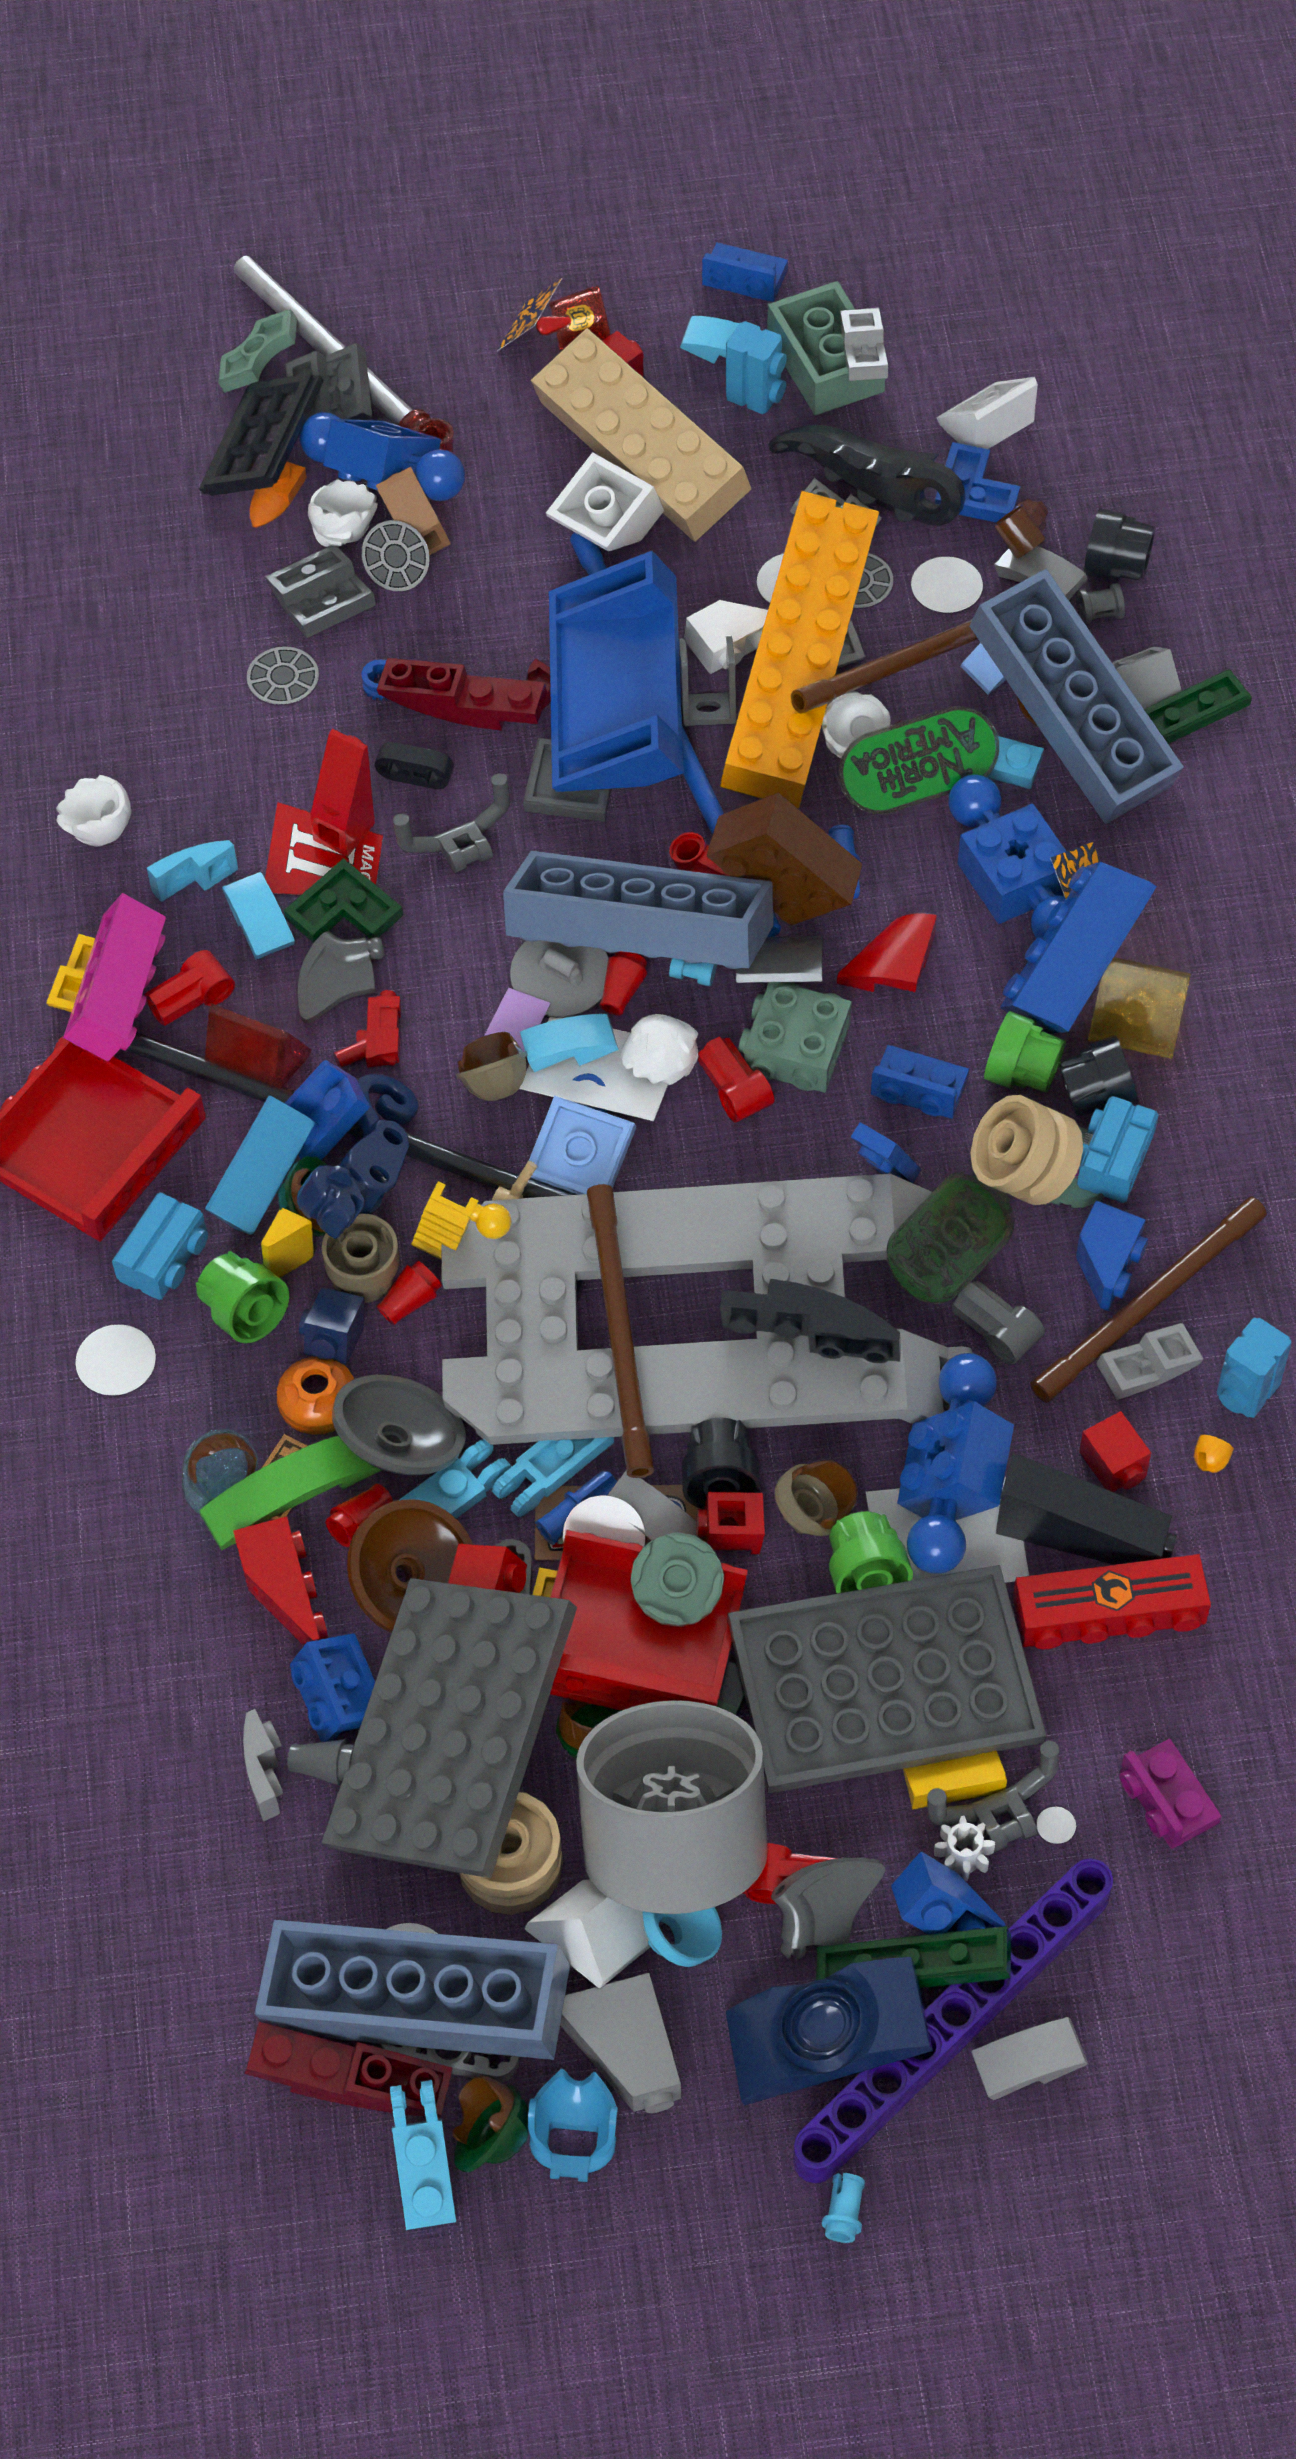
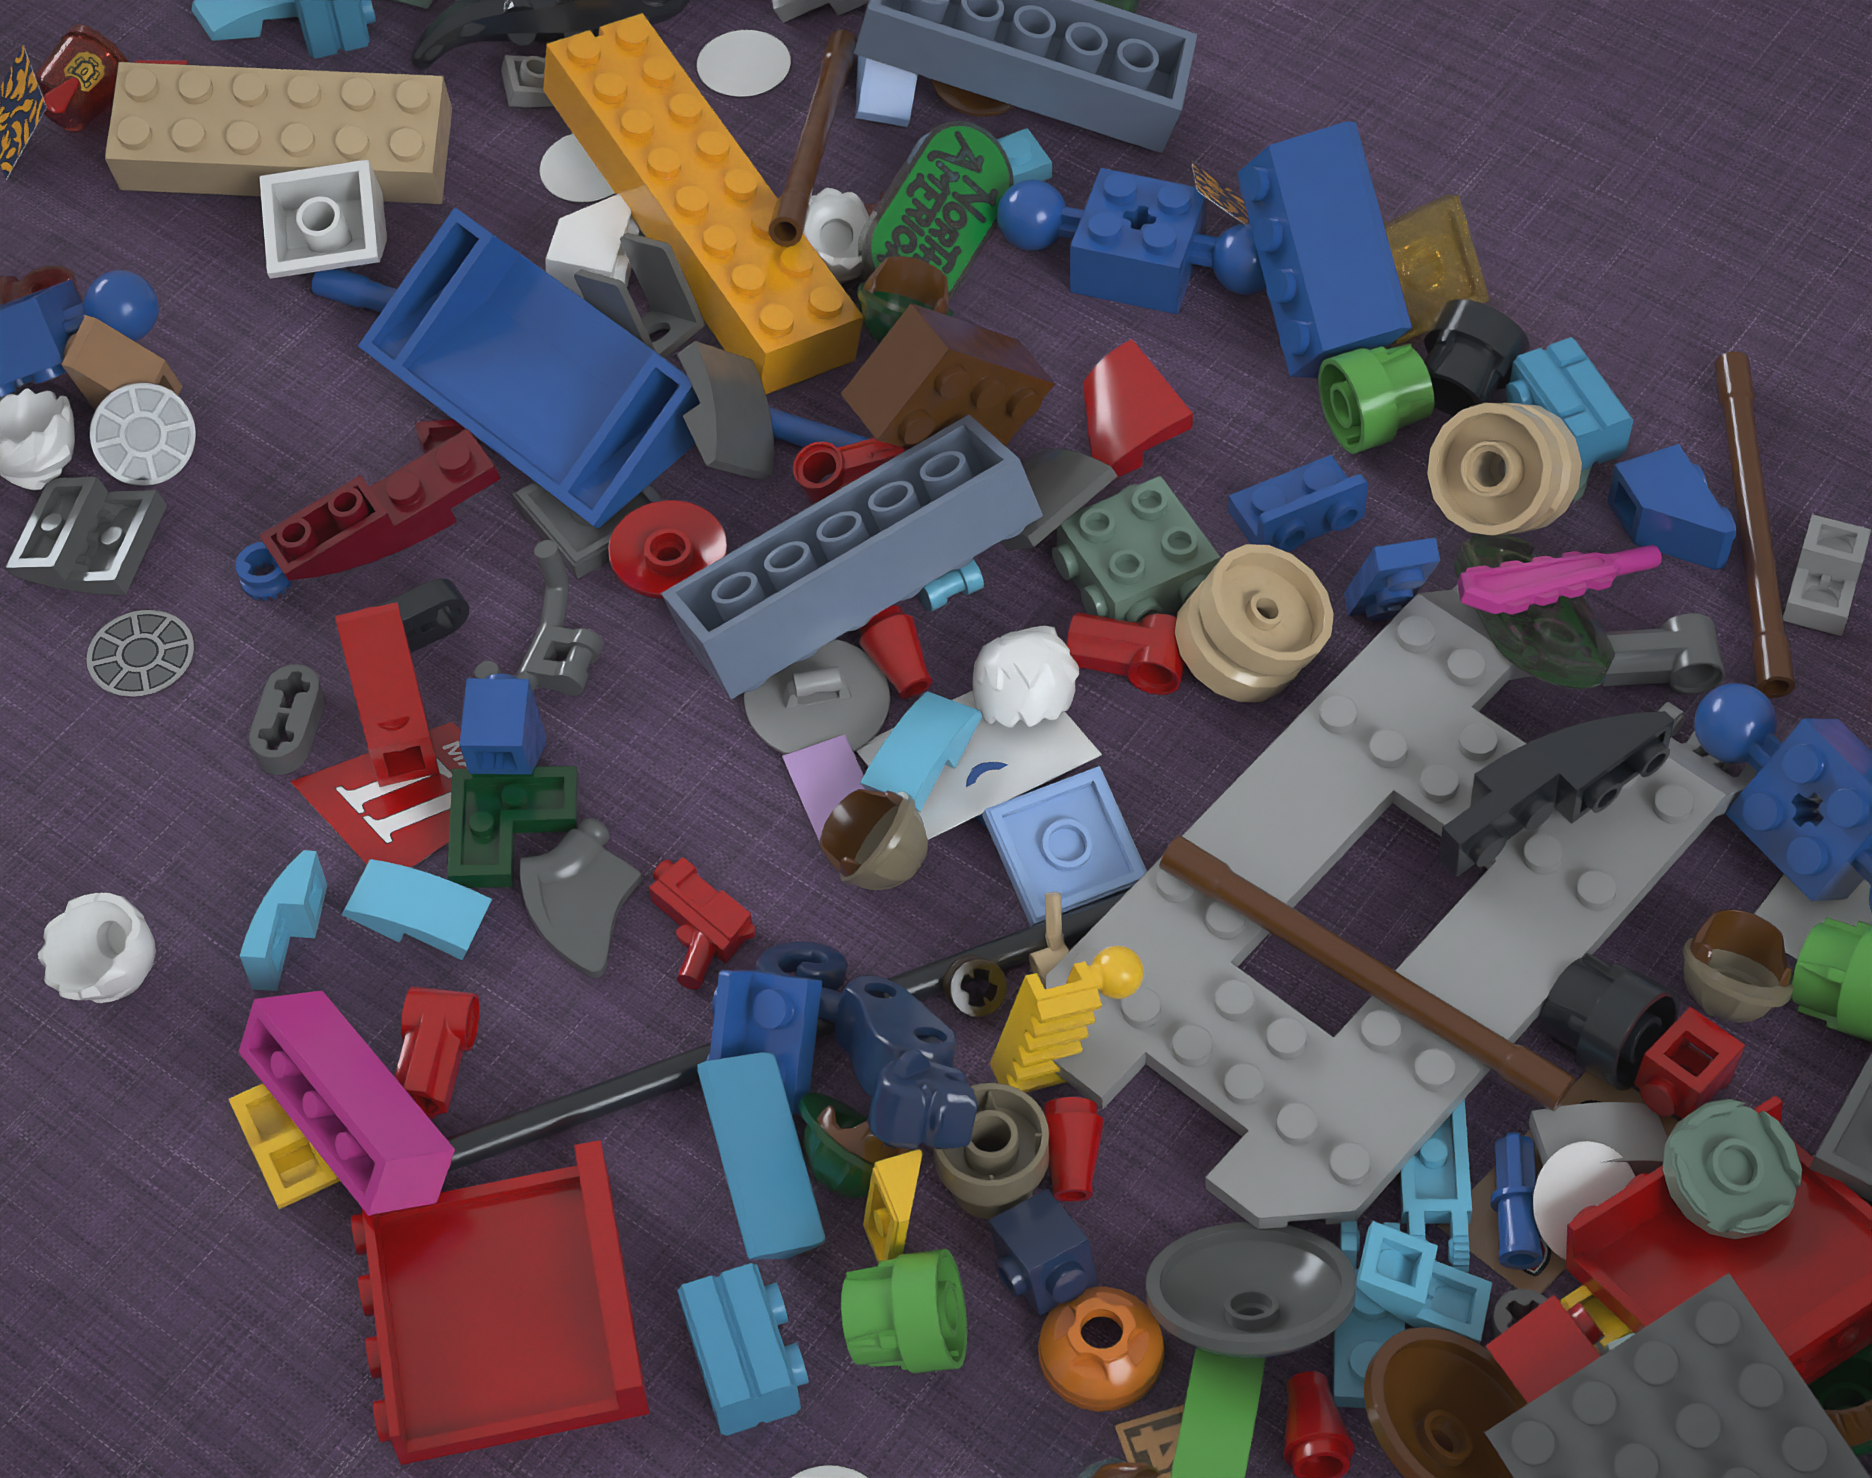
camera: 45 degrees left, 5 degrees down
clear red slope [205,1004,312,1089] -> none
none -> dark grey beam [249,664,325,775]
none -> blue slope [459,674,546,775]
none -> red dish [608,500,727,599]
none -> dark grey slope [677,341,774,481]
none -> reddish brown piece [857,256,953,344]
none -> dark brown bush [943,954,1007,1017]
none -> tan wheel [1175,544,1334,702]
none -> medium azure slope [1356,1221,1492,1344]
none -> dark pink sword [1457,545,1662,615]

